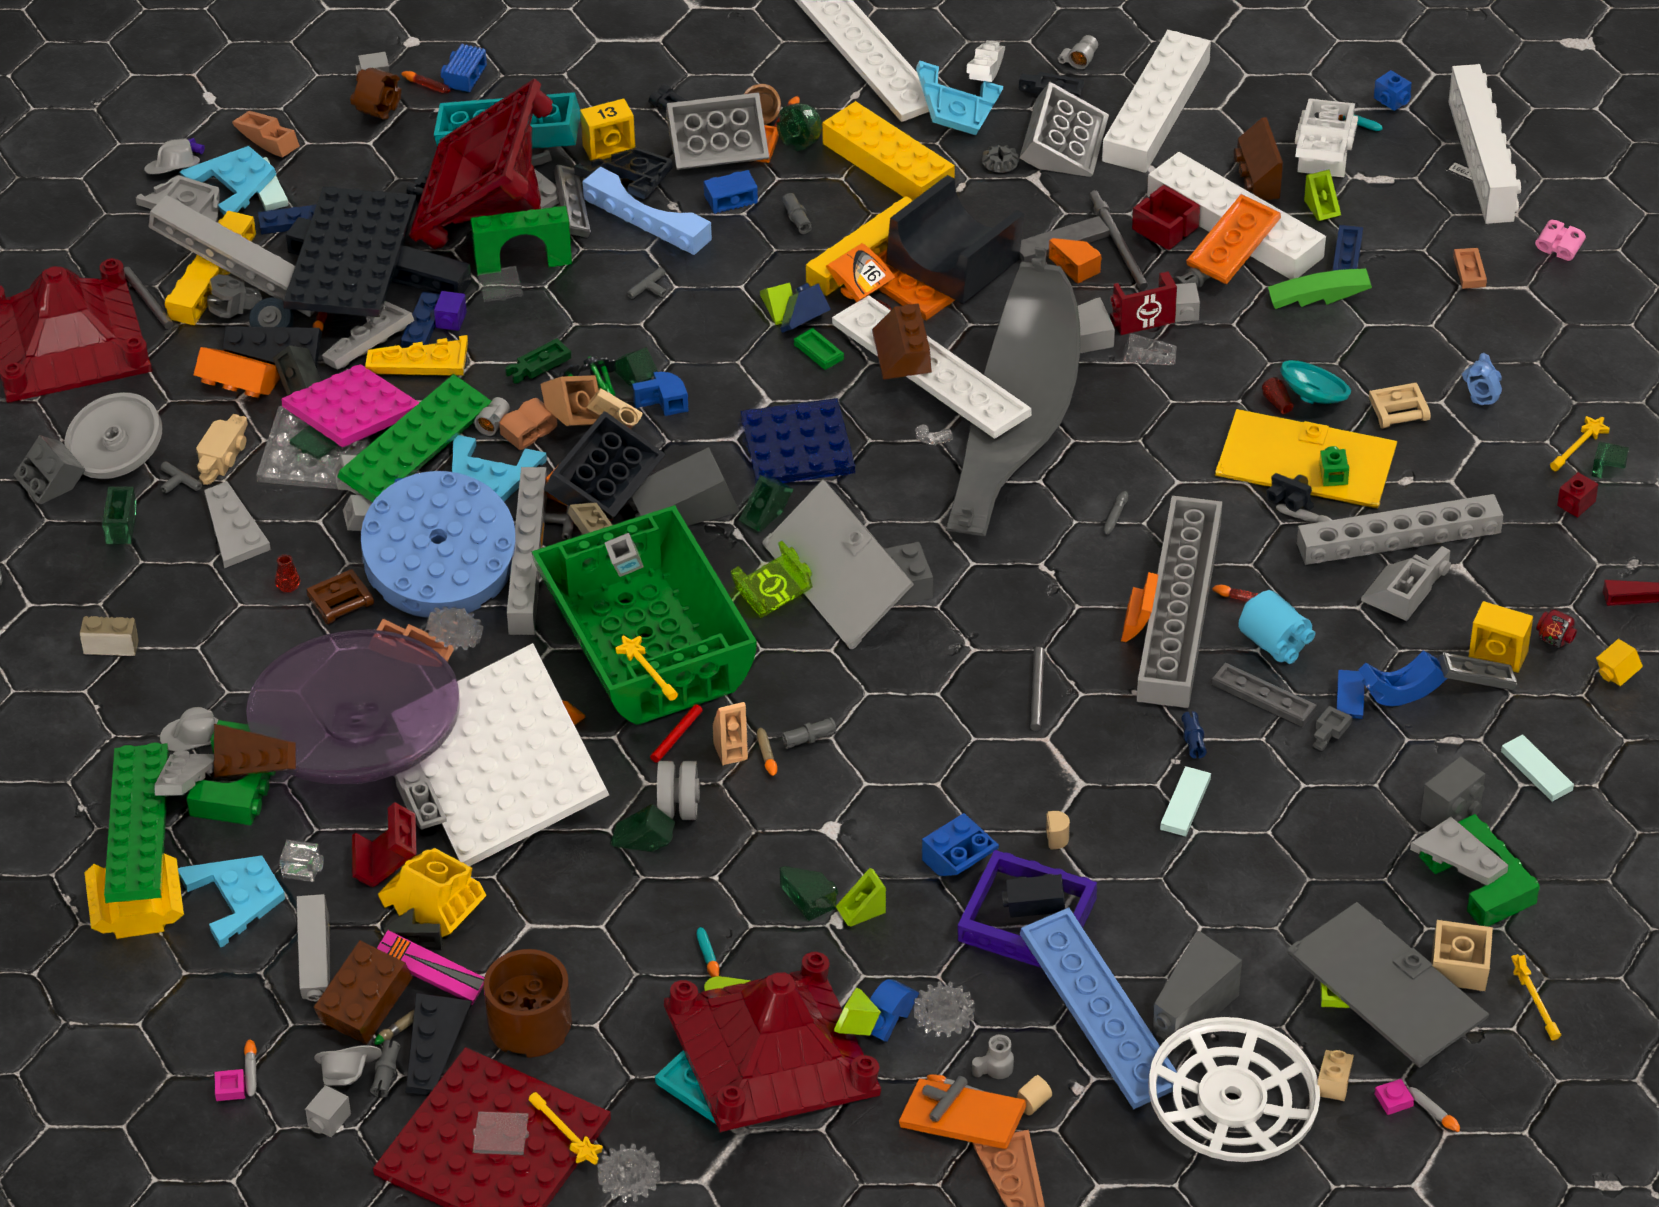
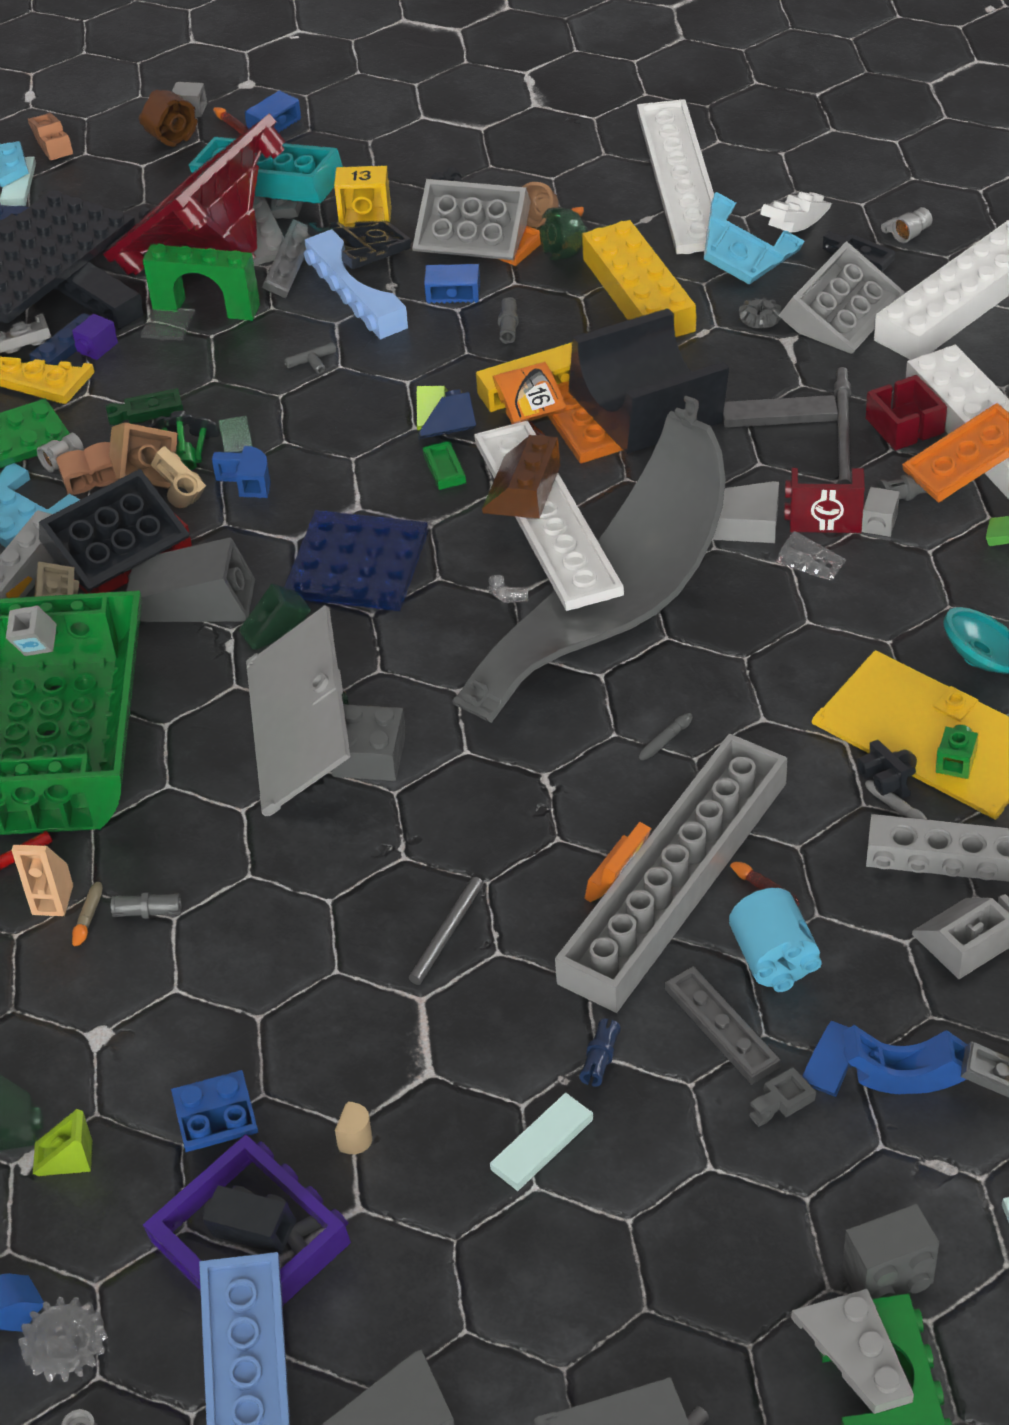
camera: 25 degrees right, 0 degrees up
clear neon green panel [730,540,813,618] -> none
orange slope [1049,238,1102,284] -> none
clear red cone [1262,377,1294,414] -> none

